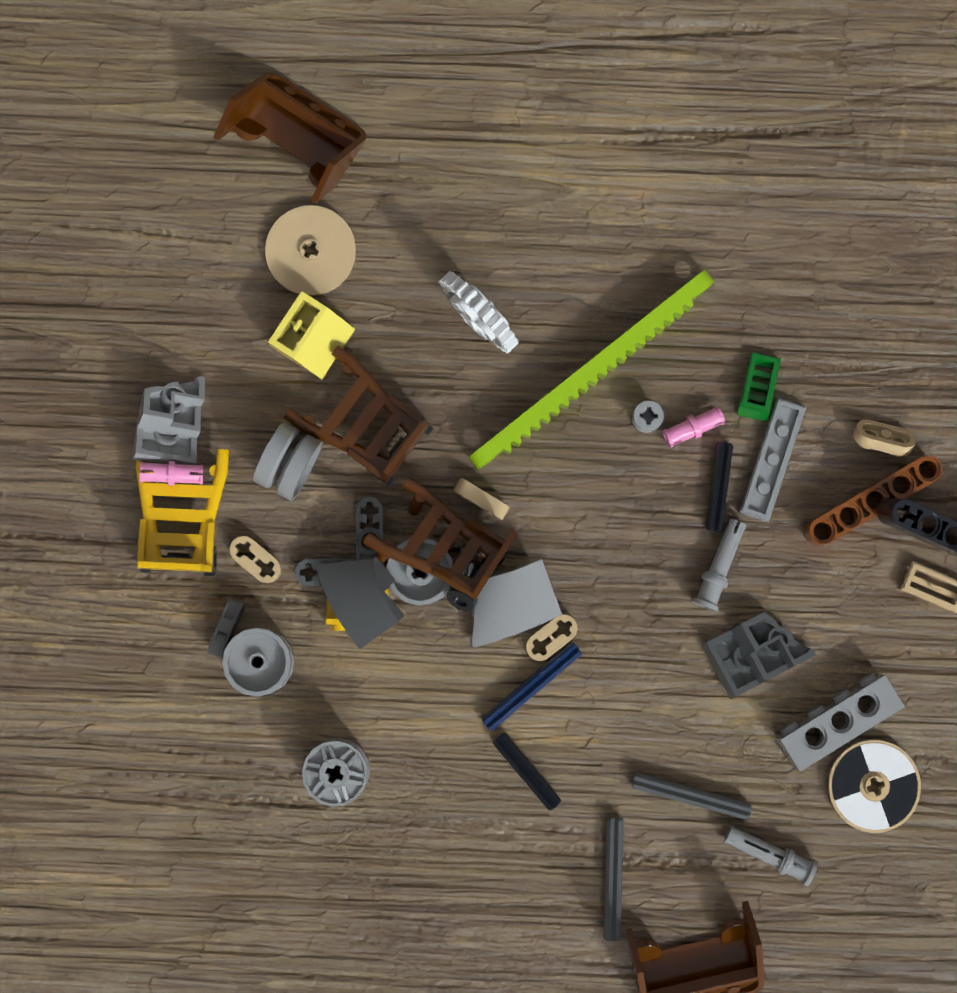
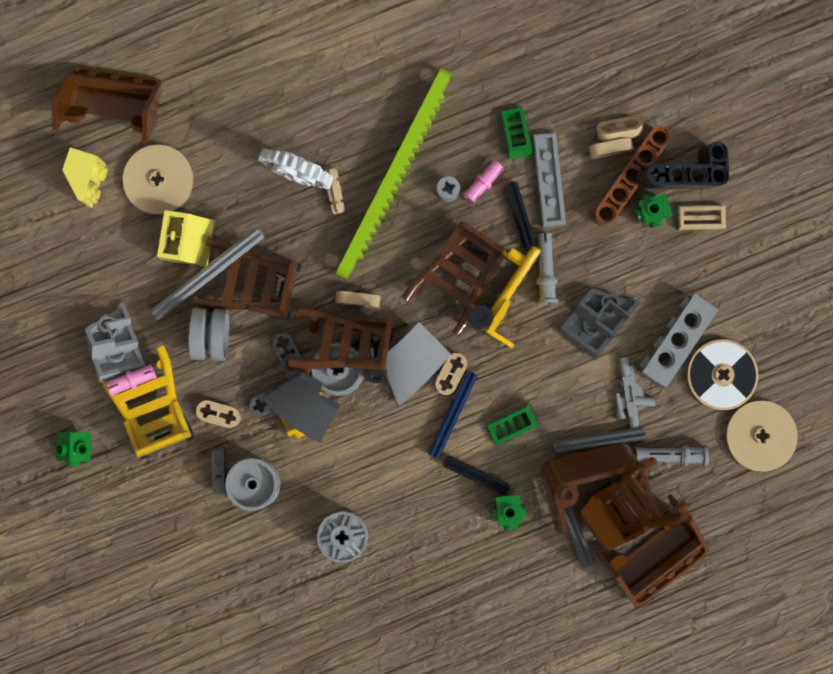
camera: 25 degrees left, 0 degrees up
none -> green brick [55,432,92,466]
none -> light yellow slope [63,148,108,208]
none -> light grey axle [151,228,265,320]
none -> tan axle [324,168,345,214]
none -> reddish brown hand [401,222,507,337]
none -> yellow hand [469,246,541,348]
none -> green slope [486,403,540,446]
none -> green brick [491,494,526,530]
none -> reddish brown windscreen [541,443,653,534]
none -> reddish brown hand [578,457,690,552]
none -> tan beam [588,138,634,159]
none -> light grey piece [615,357,655,428]
none -> green brick [634,193,673,229]
none -> tan piece [726,401,798,472]

